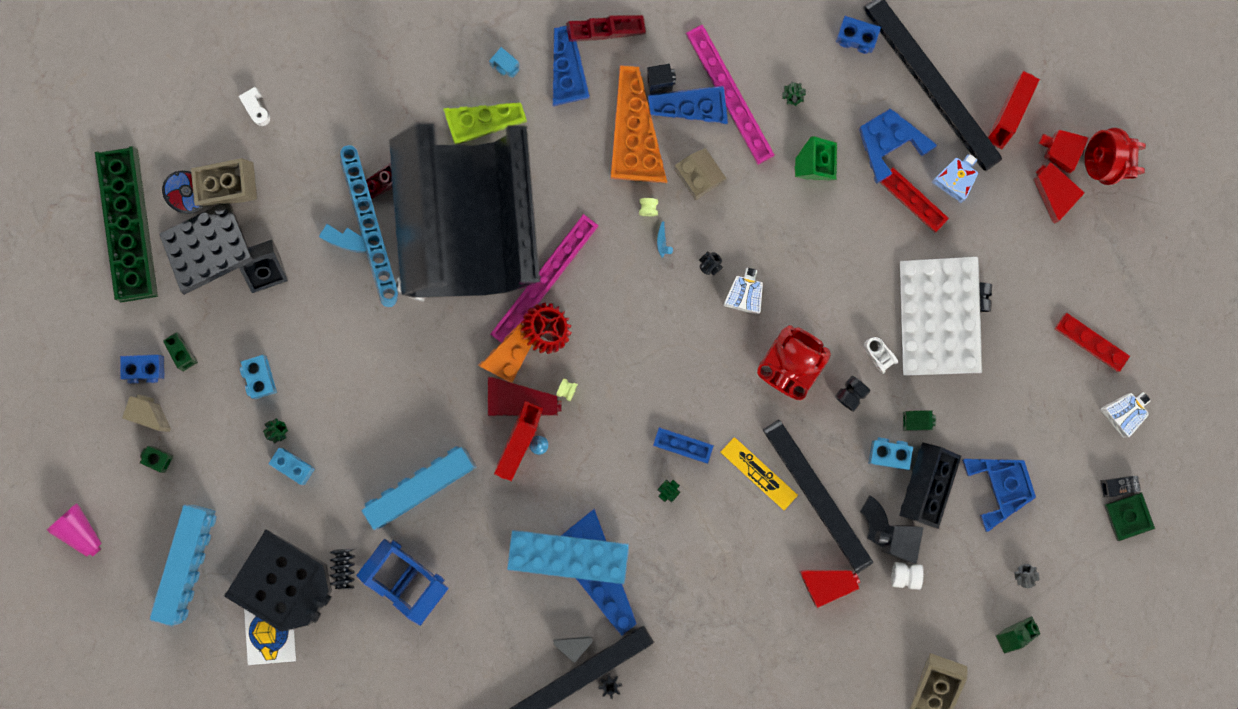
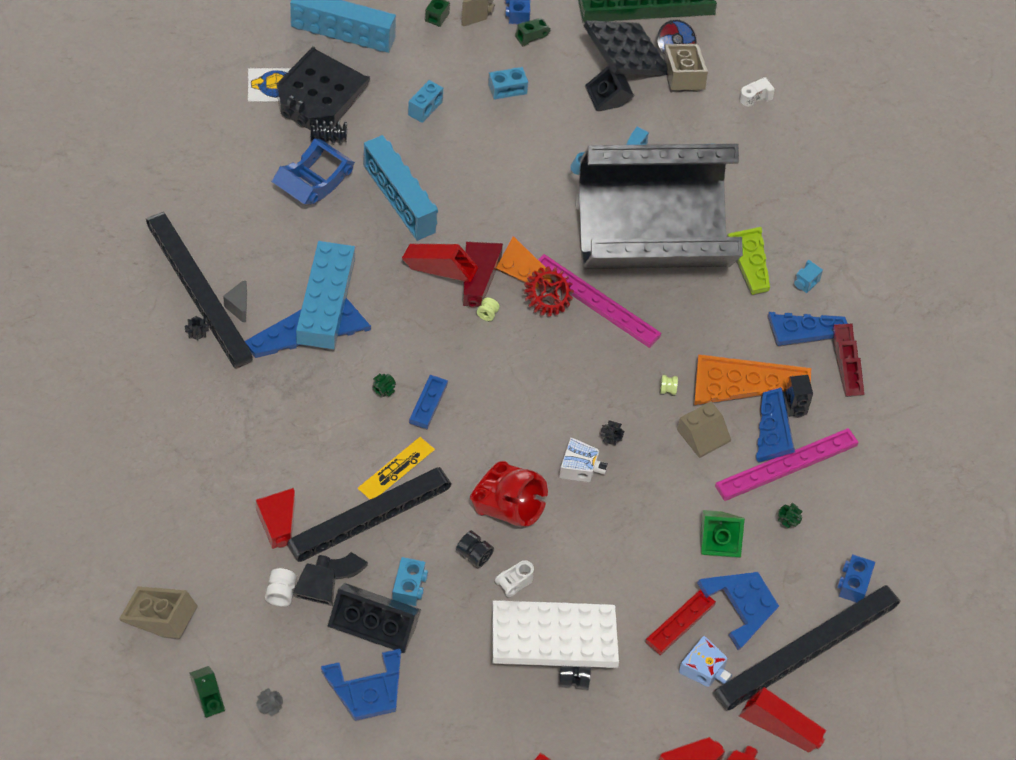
camera: 85 degrees right, 30 degrees down
dark green gear [263,418,288,444] -> none
dark azure plate [529,436,549,455] -> none
dark azure bar [657,221,673,257] -> none
dark green slope [903,410,936,431] -> none

